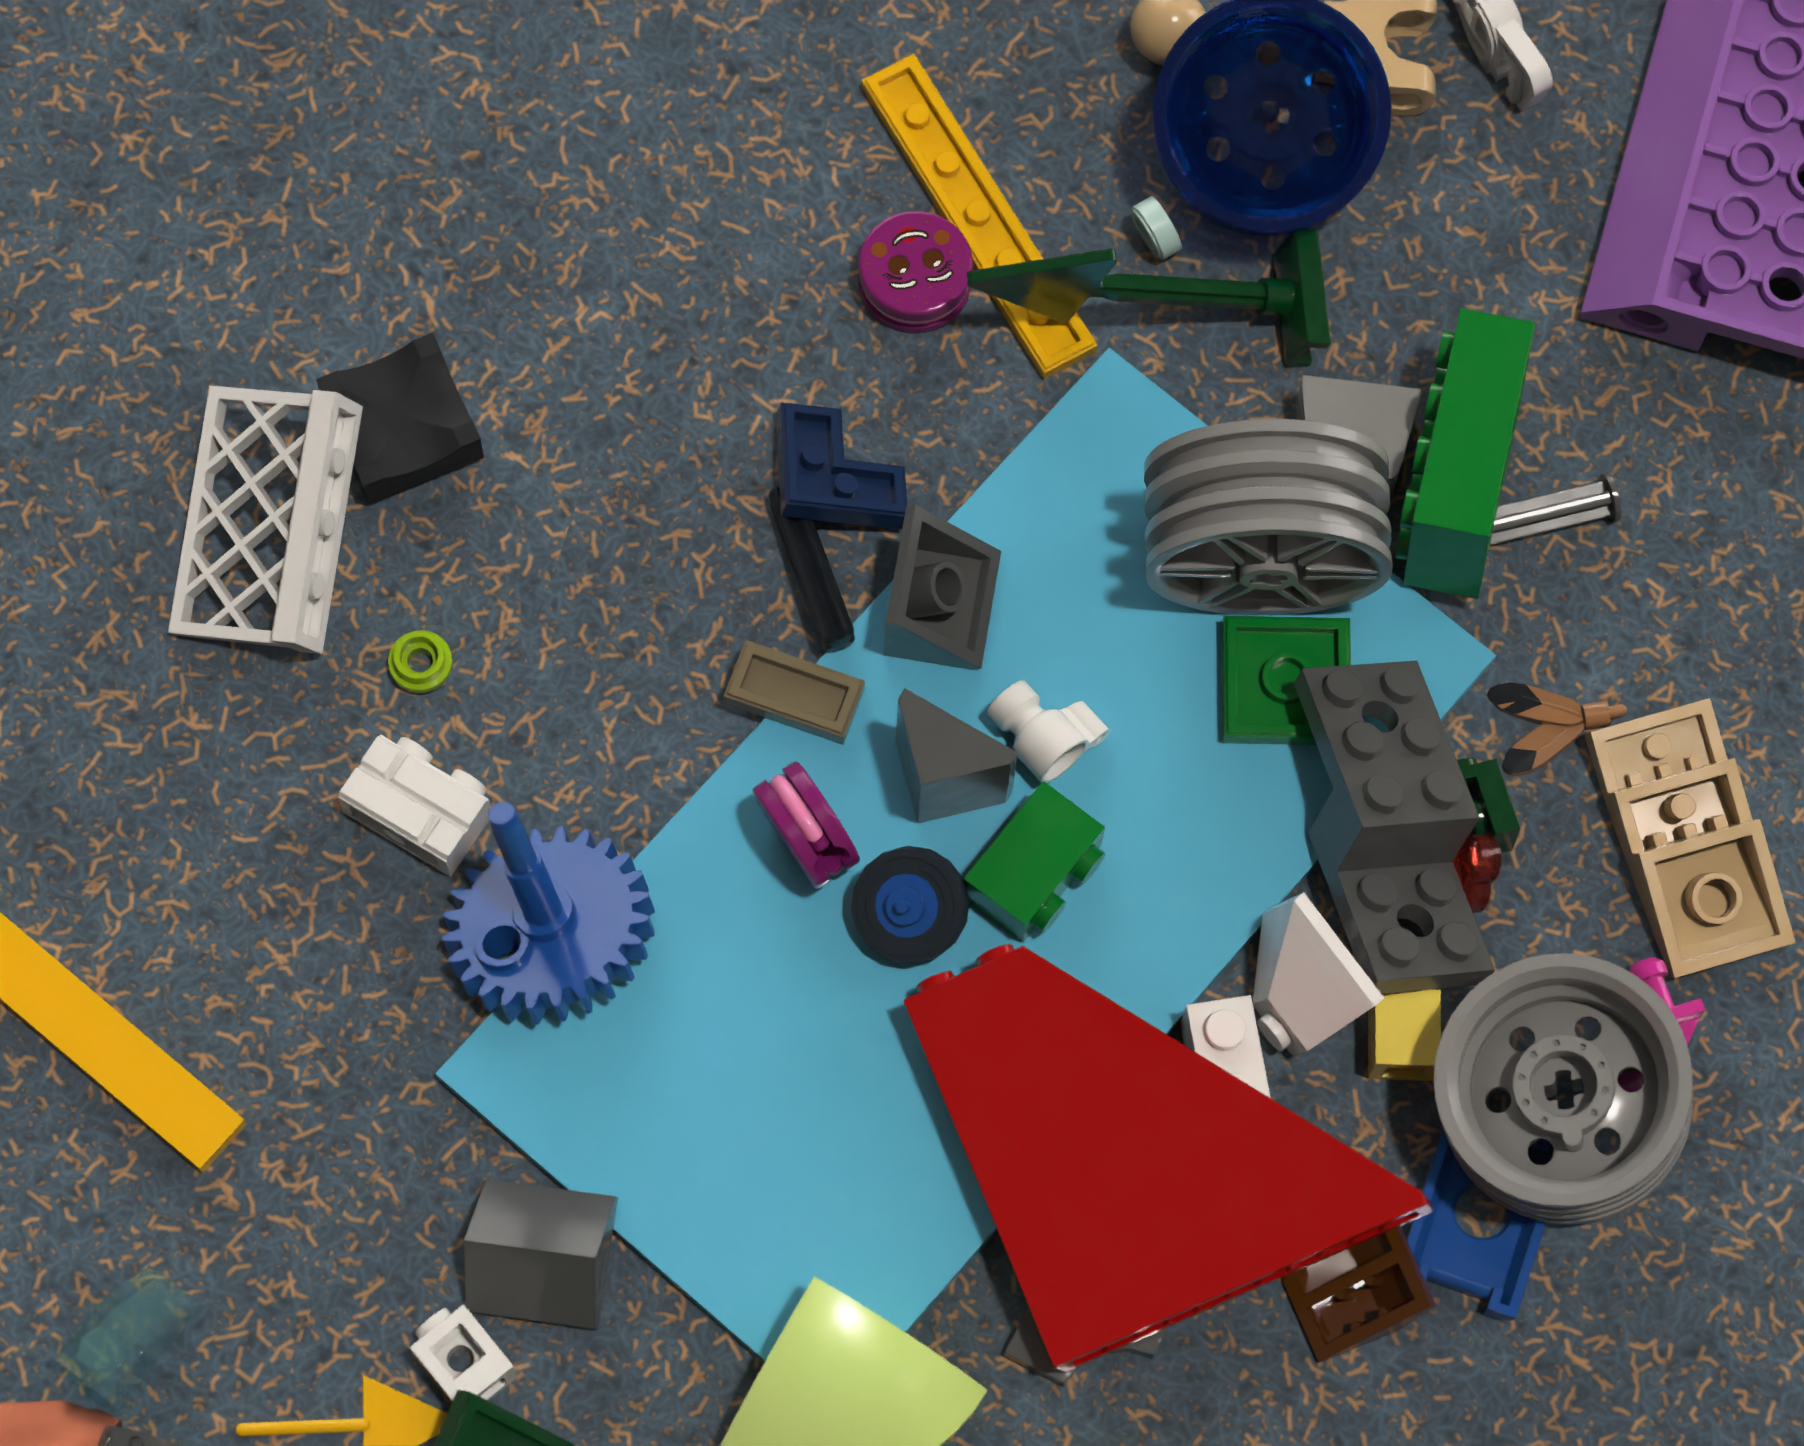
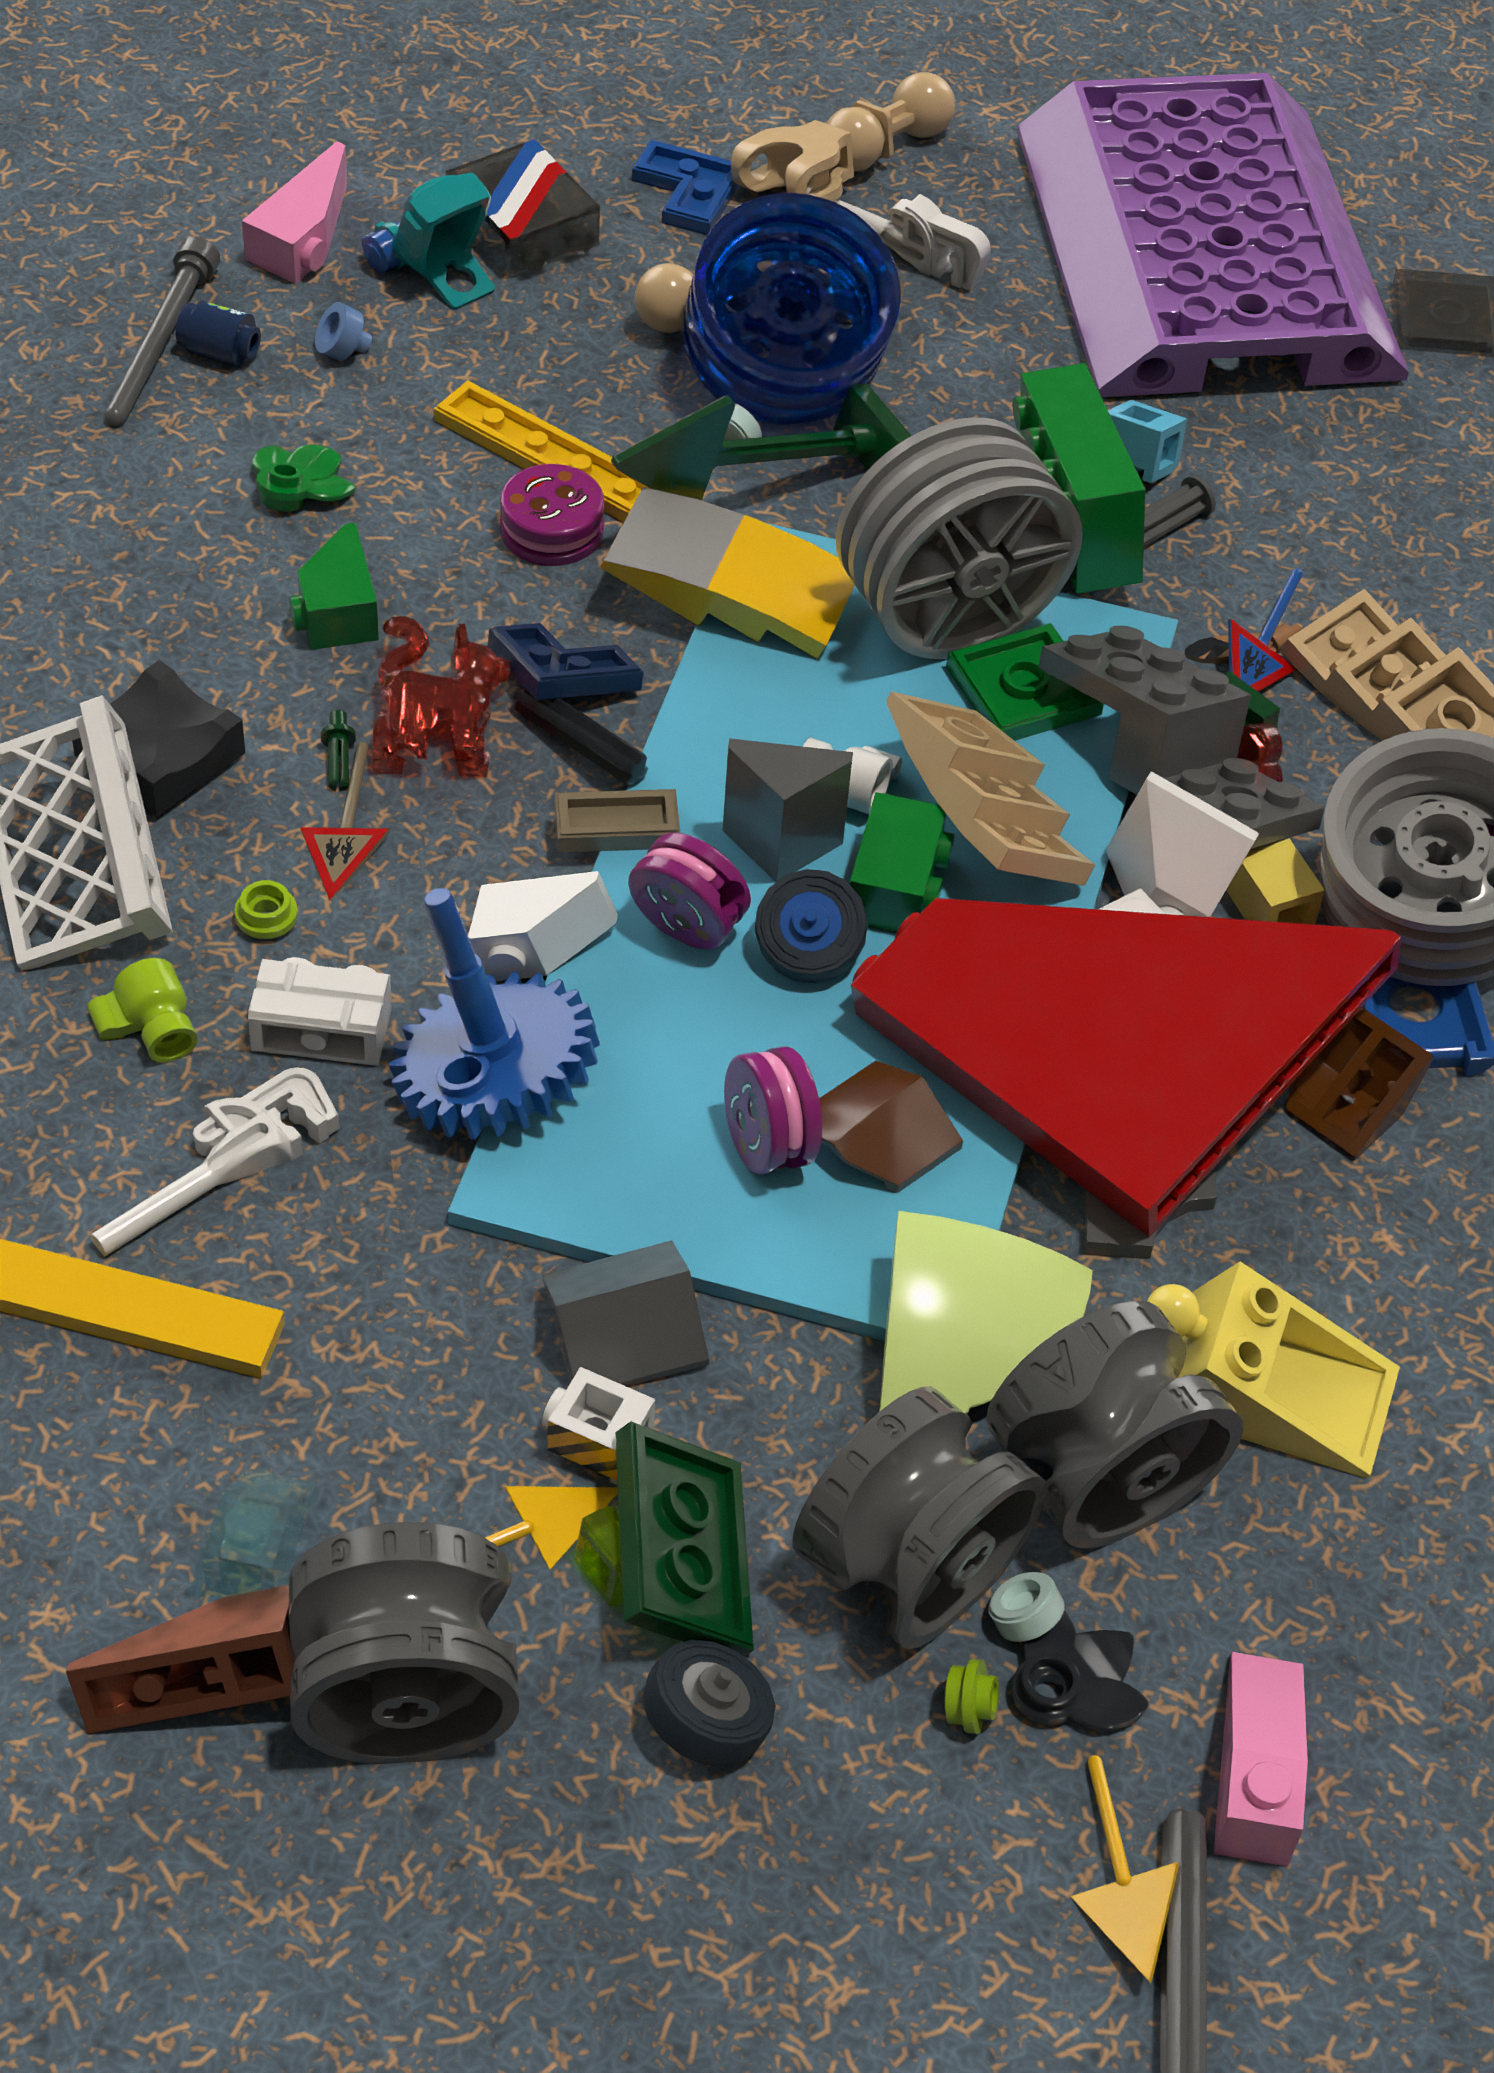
camera: 25 degrees left, 20 degrees down
dark grey slope [884,504,1001,670] -> none
none -> lime piece [87,957,198,1063]
none -> white piece [91,1067,340,1256]
none -> green plate [252,444,356,511]
none -> green slope [289,522,379,650]
none -> piece [300,742,390,901]
none -> dark green piece [320,710,356,791]
none -> clear red animal [372,616,510,777]
none -> white slope [468,871,618,981]
none -> yellow slope [600,487,855,659]
none -> magenta head [724,1046,822,1175]
none -> reddish brown slope [819,1060,963,1193]
none -> tan slope [886,691,1095,886]
none -> medium azure brick [1108,400,1187,483]
none -> piece [1228,568,1303,692]

